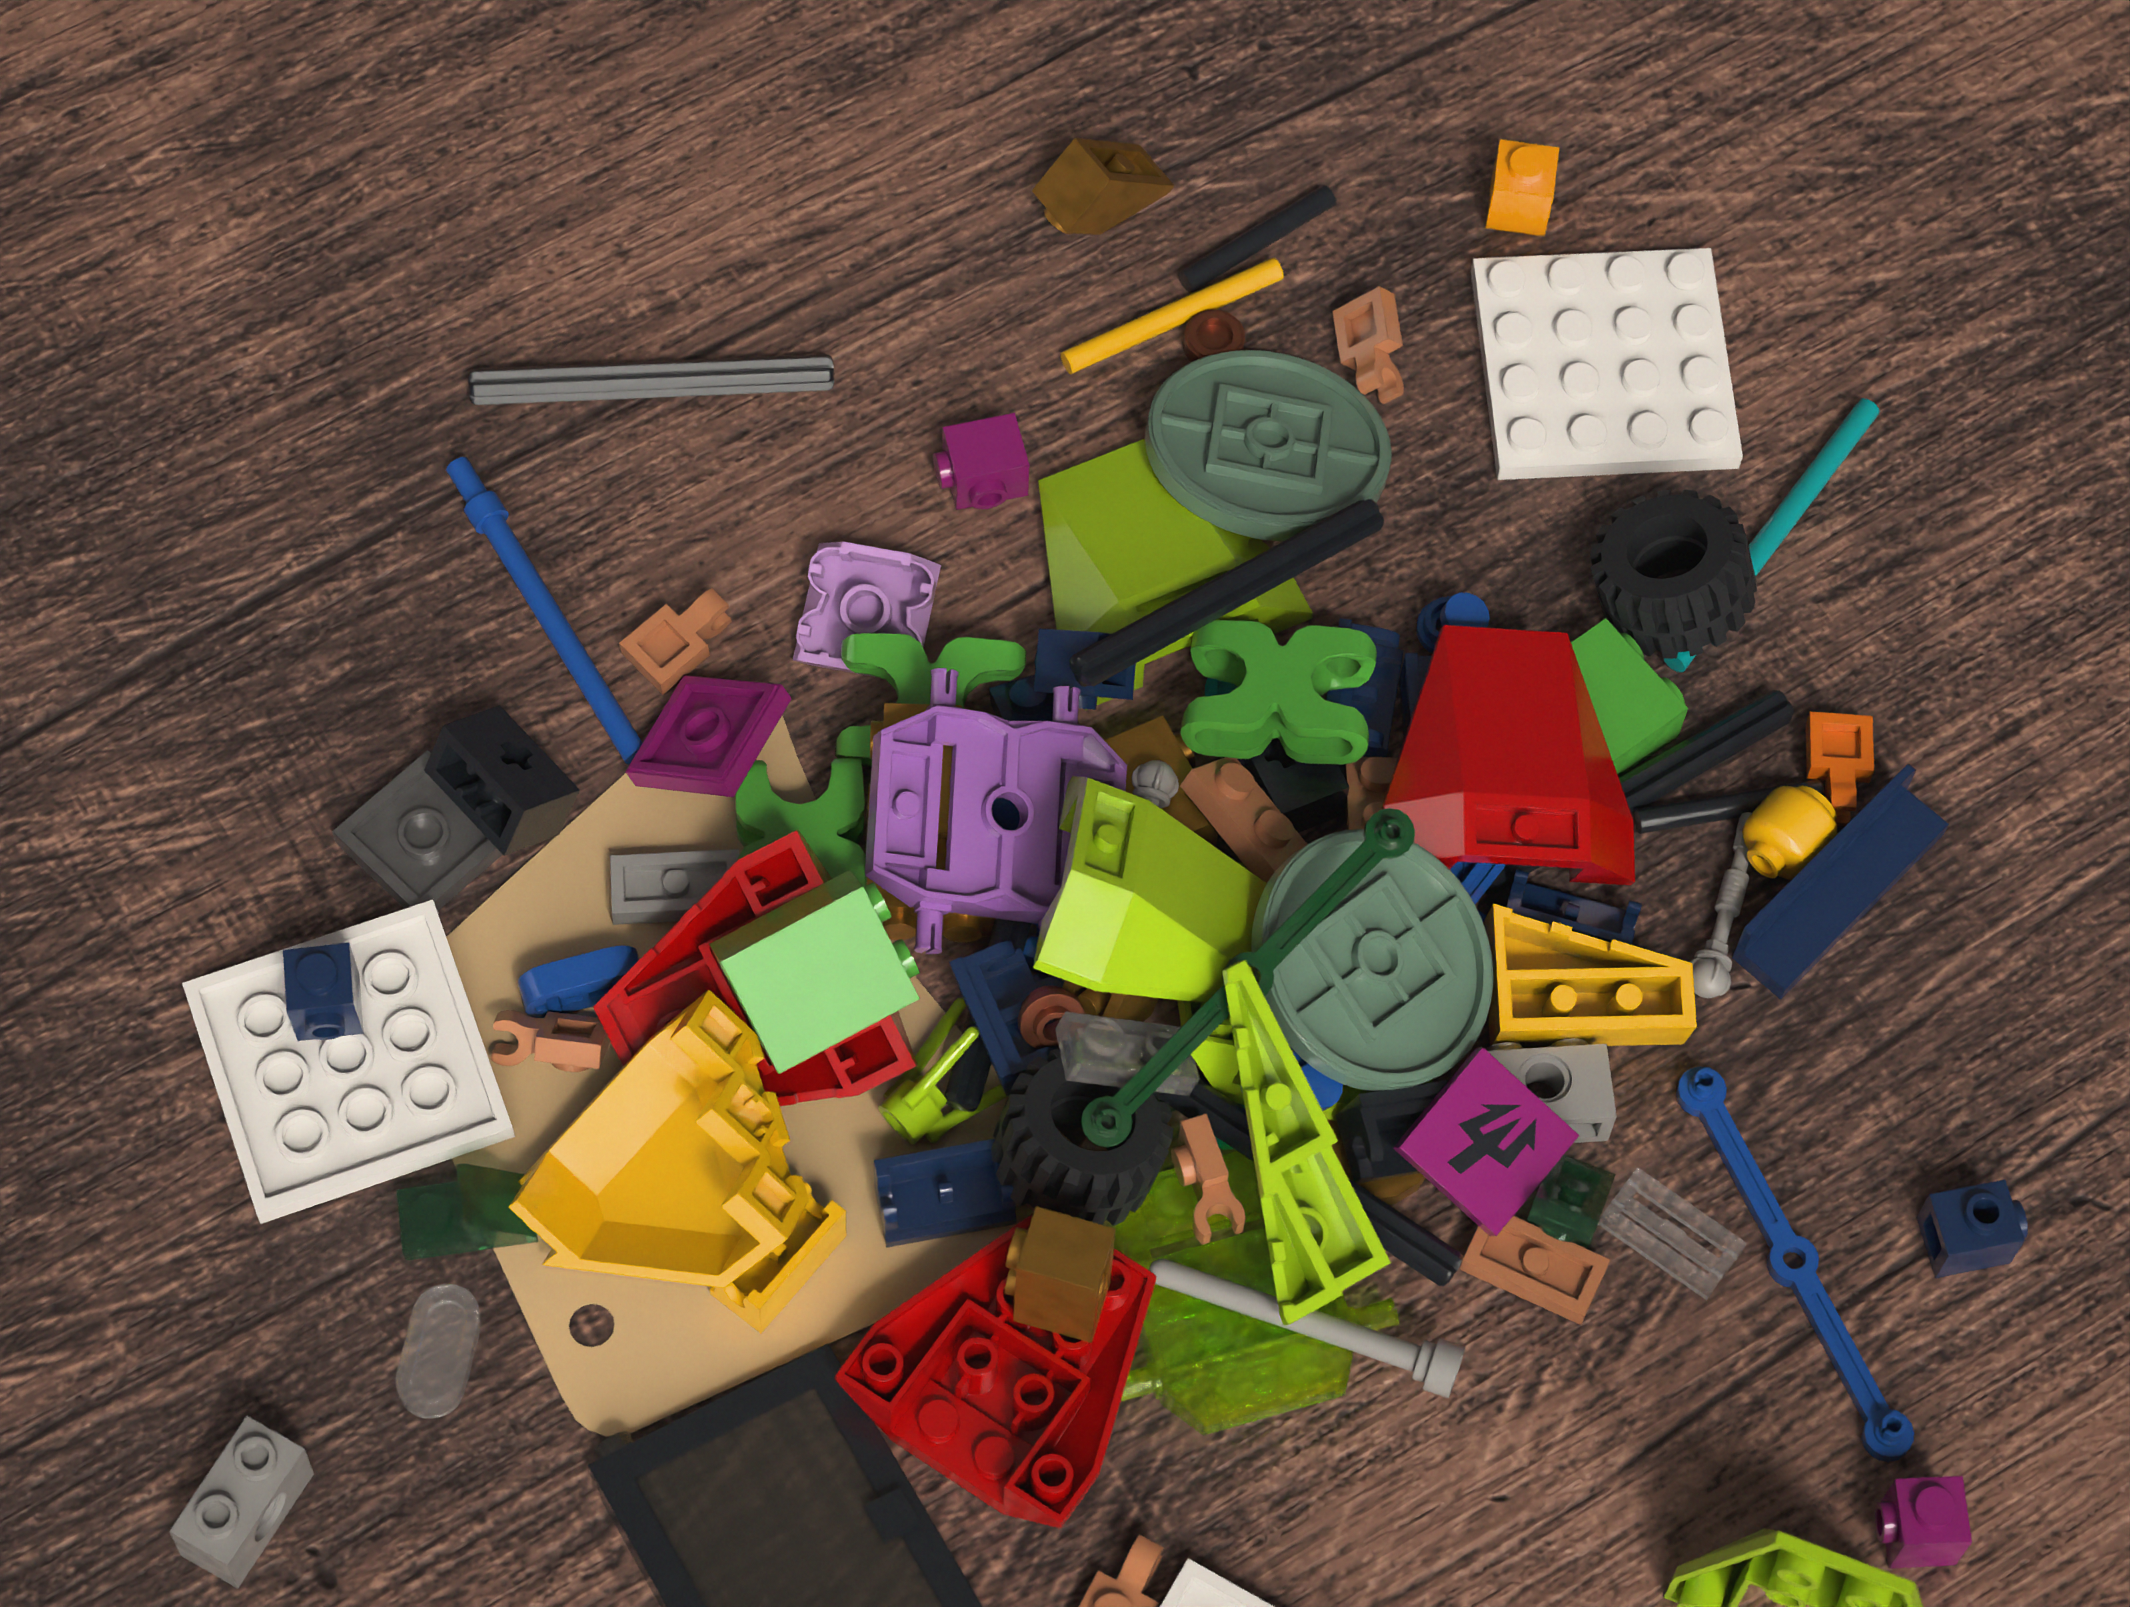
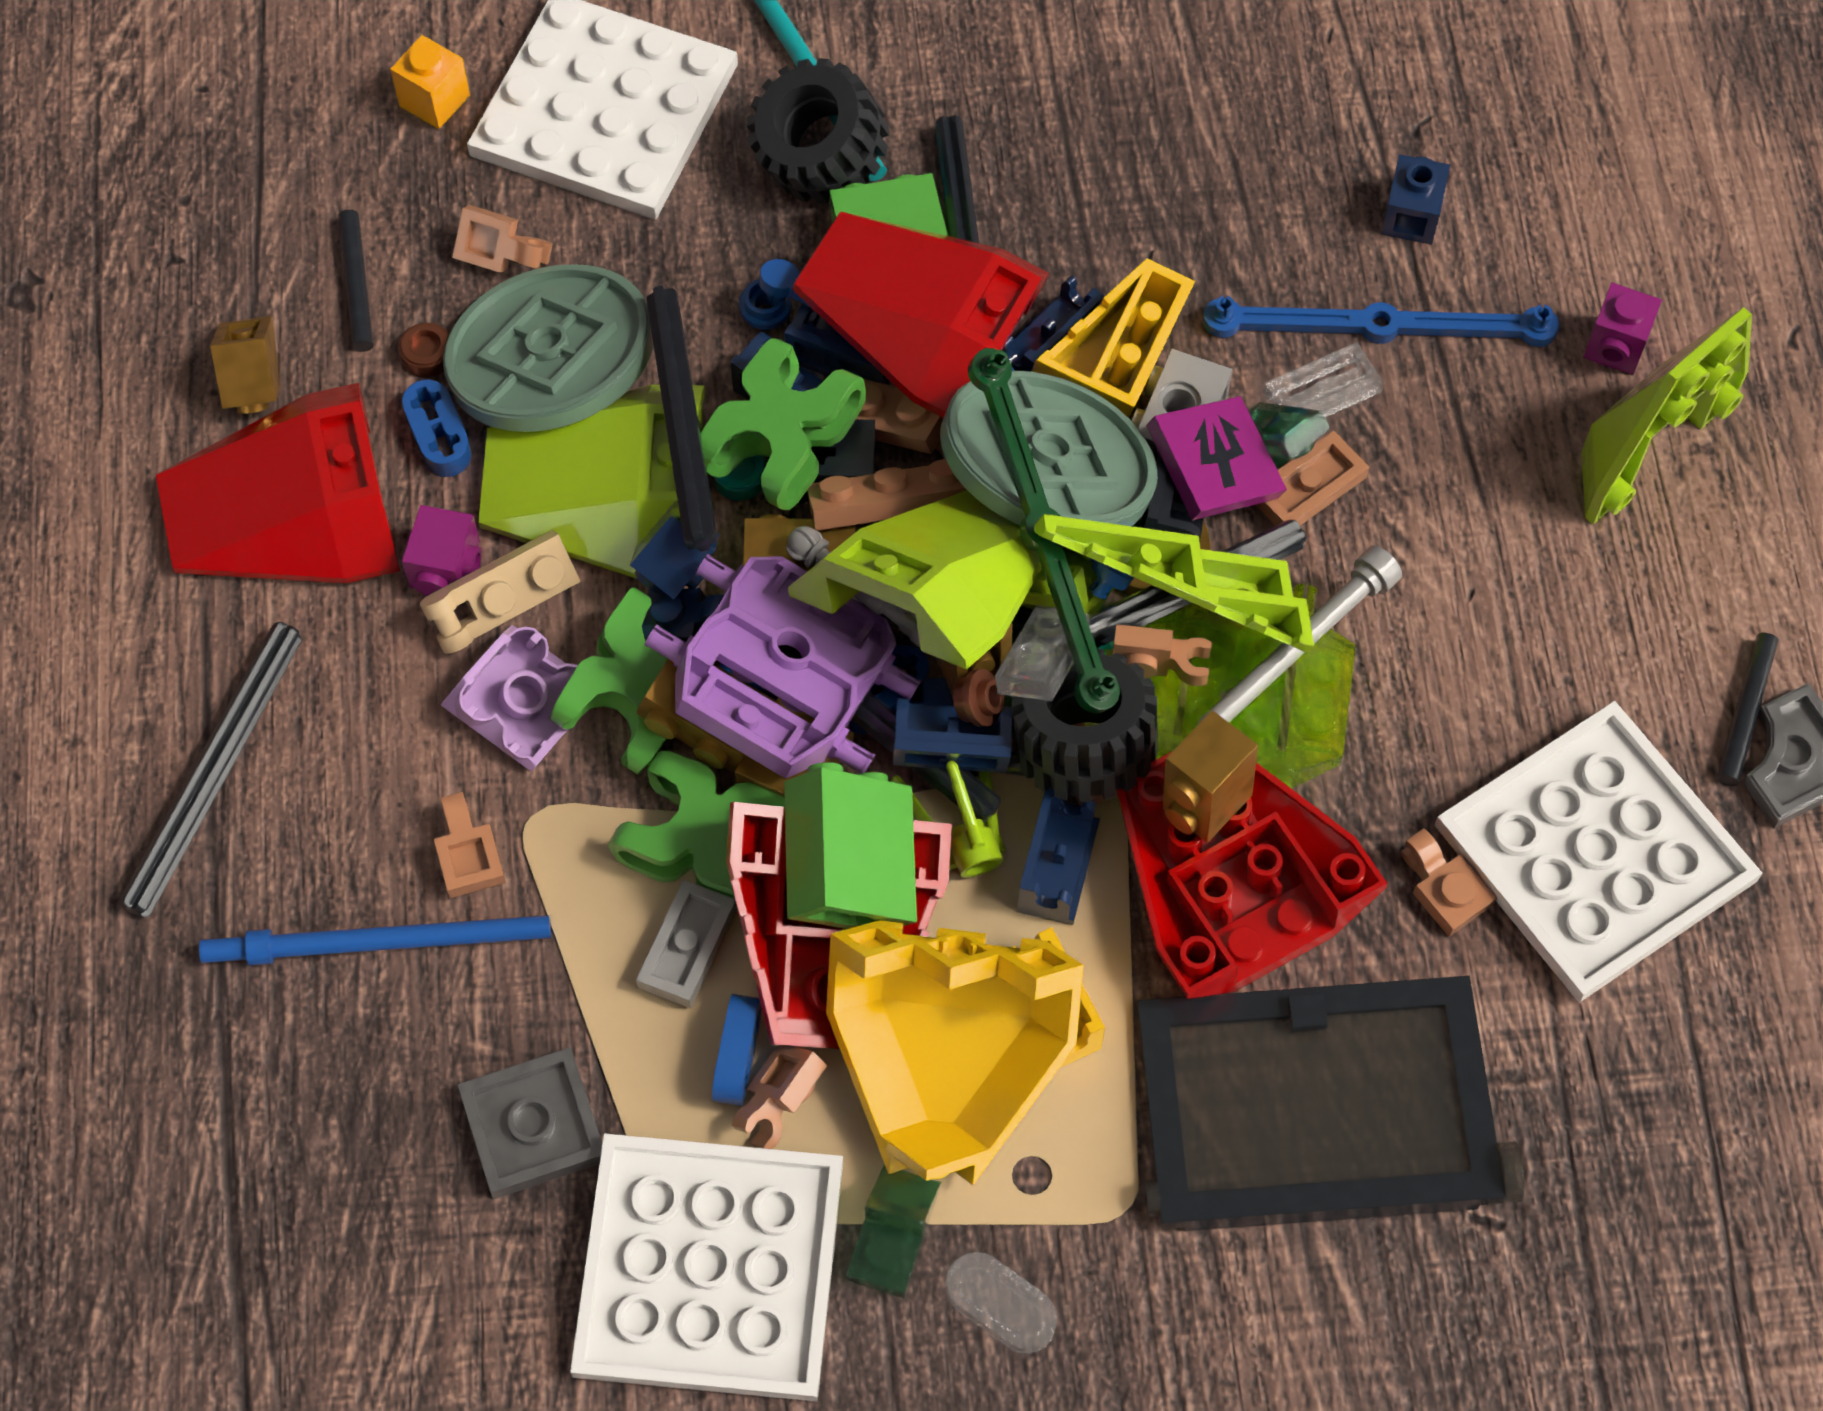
camera: 60 degrees left, 0 degrees up
dark blue brick [283,943,364,1041] -> none
black brick [424,705,580,856] -> none
magenta tile [625,675,792,797] -> none
yellow bar [1060,257,1284,375] -> none
black bar [1634,779,1825,834] -> none
light grey piece [1690,812,1752,998] -> none
dark blue panel [1732,764,1949,1000] -> none
yellow head [1742,785,1838,880] -> none
orange plate [1806,711,1874,827] -> none
none -> red wedge [155,383,400,584]
none -> blue beam [402,379,472,477]
none -> tan plate [420,530,581,654]

